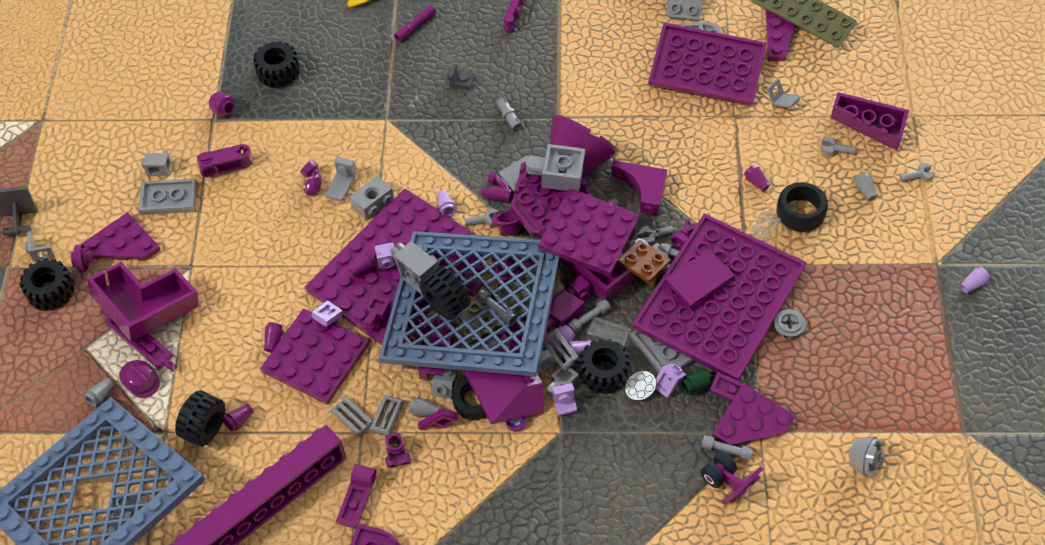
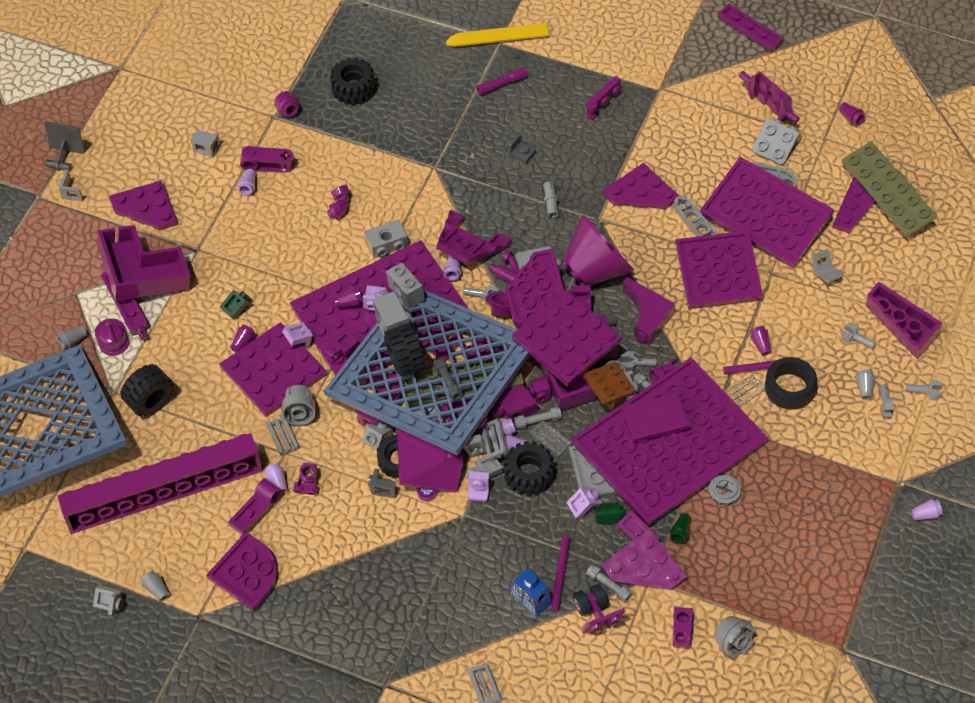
camera: 20 degrees right, 0 degrees up
black tyre [19,258,74,311] -> none
magenta plate [71,244,93,272] -> none
light grey tile [139,178,198,215] -> none
magenta cone [223,403,254,431] -> none
light grey bracket [326,156,357,202] -> none
light grey tile [370,395,404,437] -> none
light grey cone [409,396,440,416] -> none
magenta tile [418,408,458,430] -> none
light grey brick [526,144,585,191] -> none
white sticker [625,371,656,400] -> none
none -> dark green bracket [219,289,253,319]
none -> lavender cone [237,169,256,195]
none -> lavender cone [265,463,288,494]
none -> light grey piece [282,385,315,426]
none -> dark grey bracket [368,468,396,499]
none -> light grey brick [386,263,425,309]
none -> magenta wing [436,210,512,264]
none -> blue torso [510,569,552,617]
none -> magenta bar [550,536,570,612]
none -> magenta plate [602,162,679,210]
none -> dark green cone [669,513,691,544]
none -> magenta leg [672,607,693,648]
none -> light grey beam [674,196,718,237]
none -> magenta plate [675,230,763,308]
none -> magenta bar [723,357,799,375]
none -> light grey bar [880,385,893,417]

